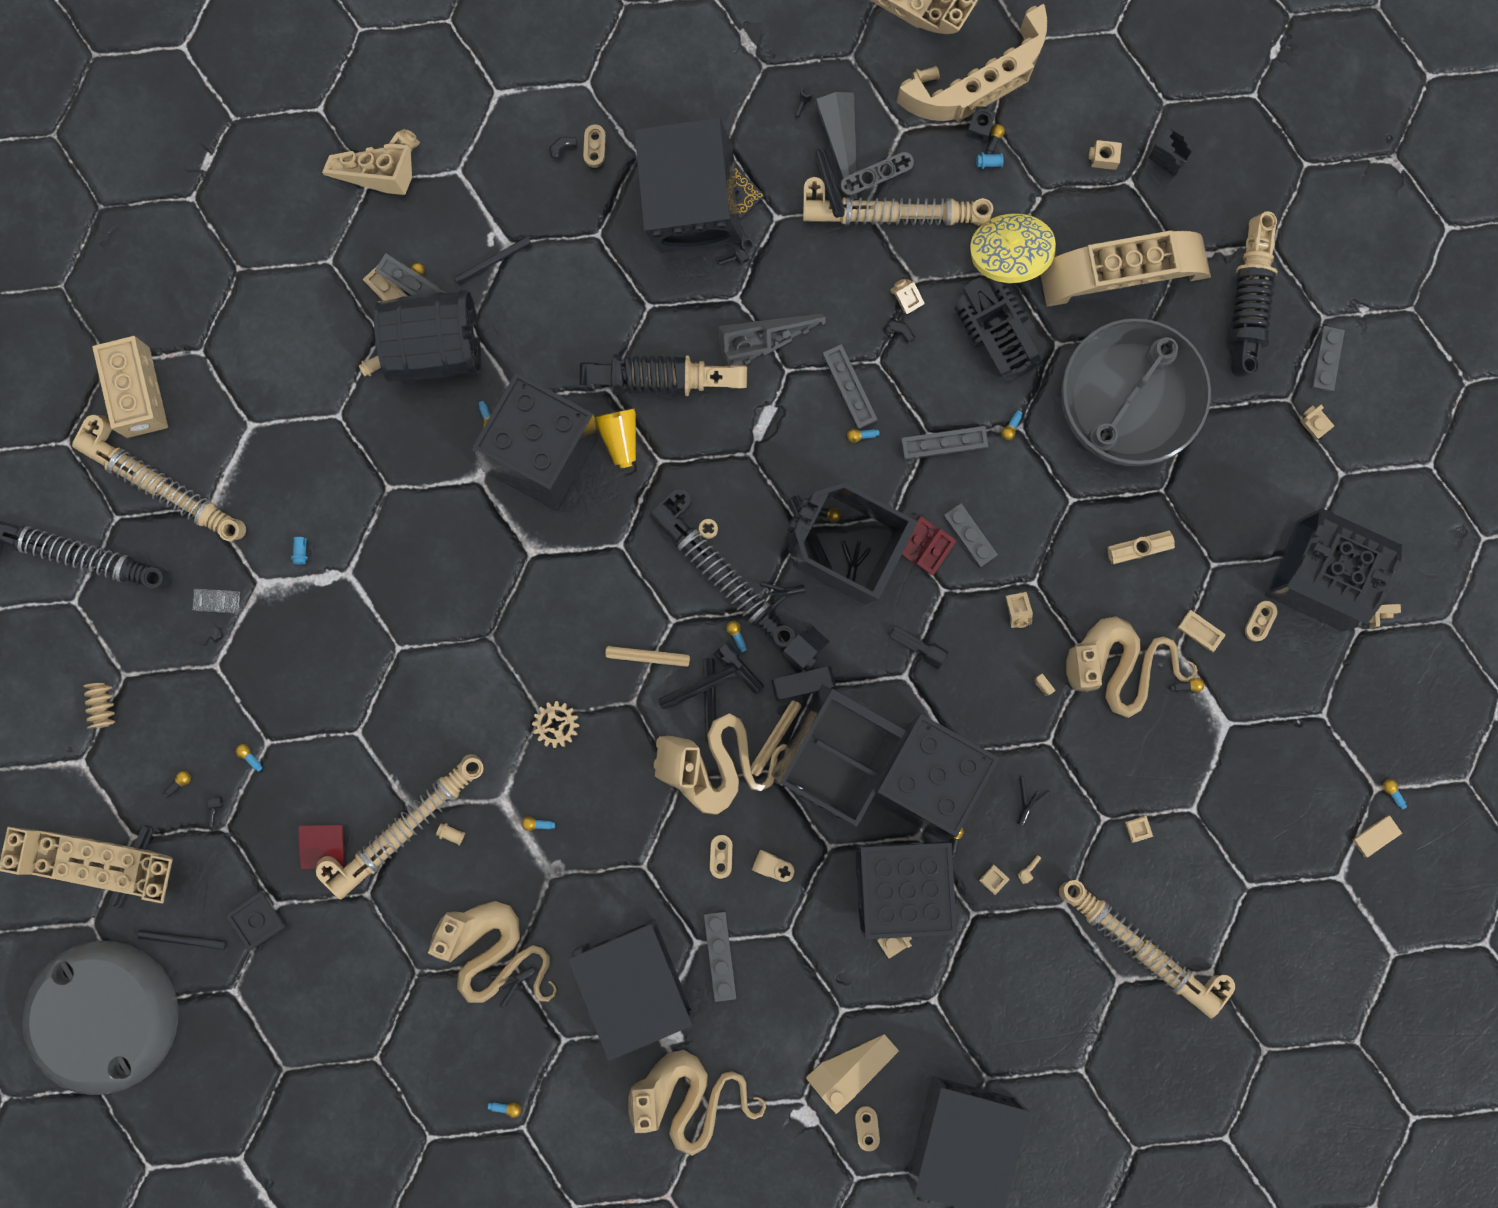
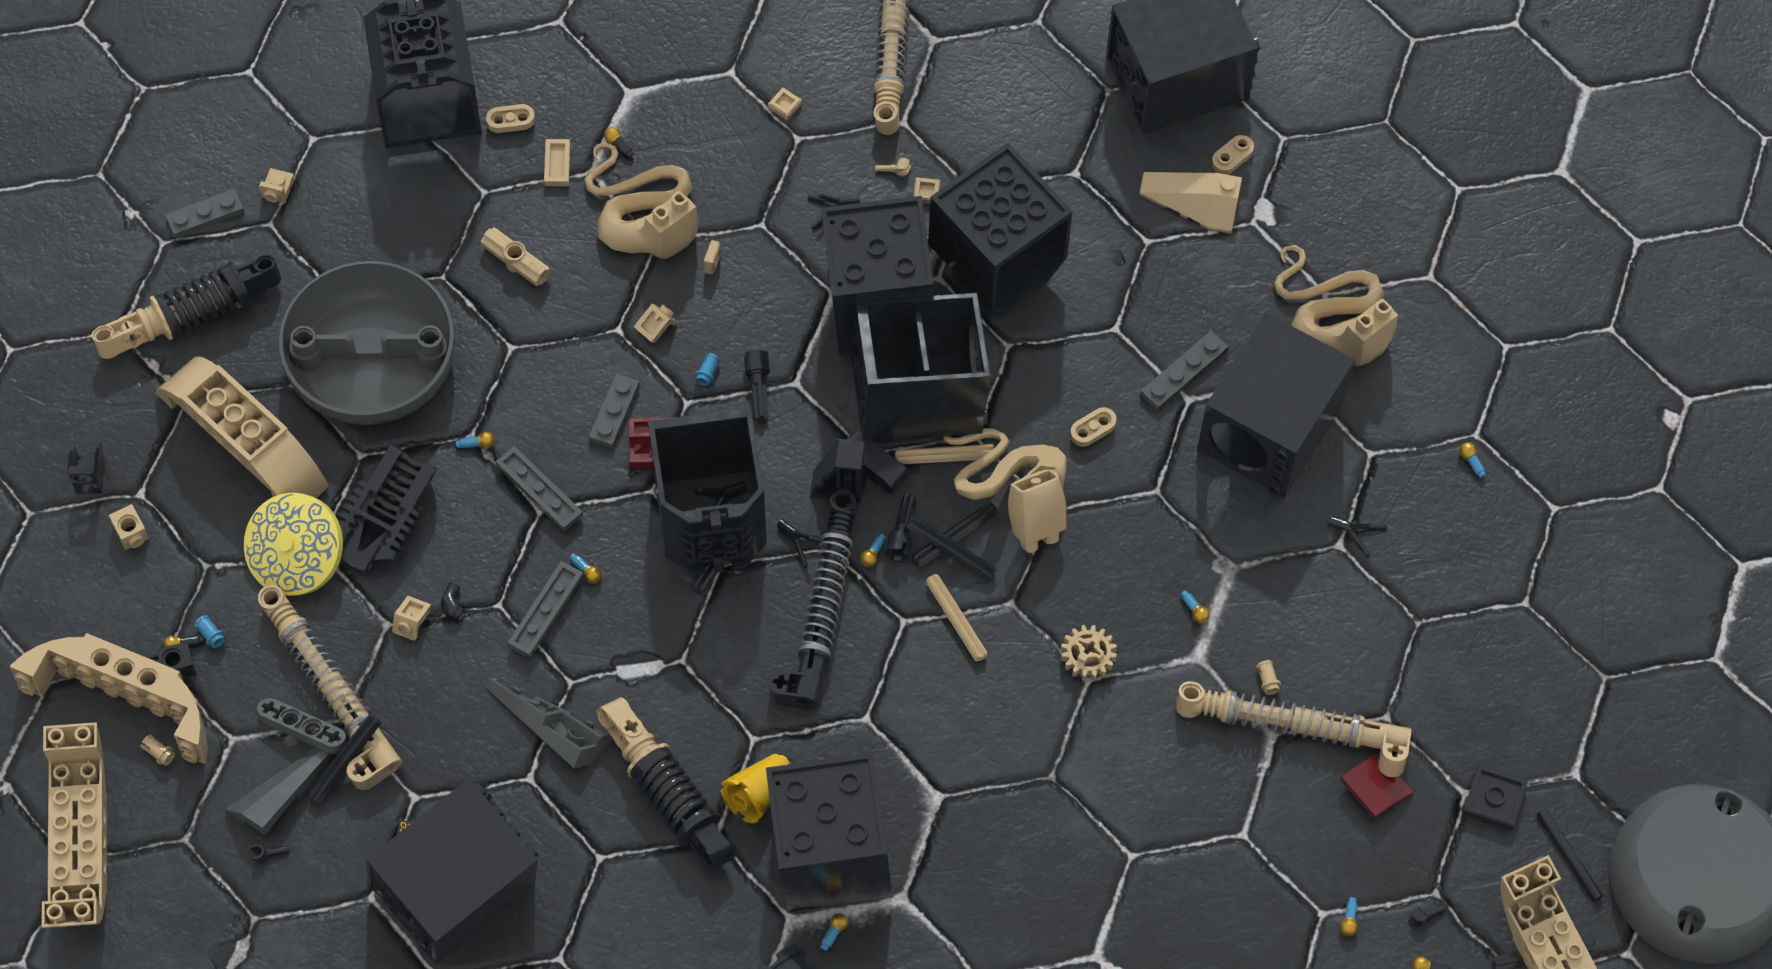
camera: 125 degrees left, 20 degrees down
tan hips [428,901,557,1003] -> none
tan bush [699,519,718,539] -> none
tan piece [752,850,795,882] -> none
none -> dark azure pin [695,353,720,386]

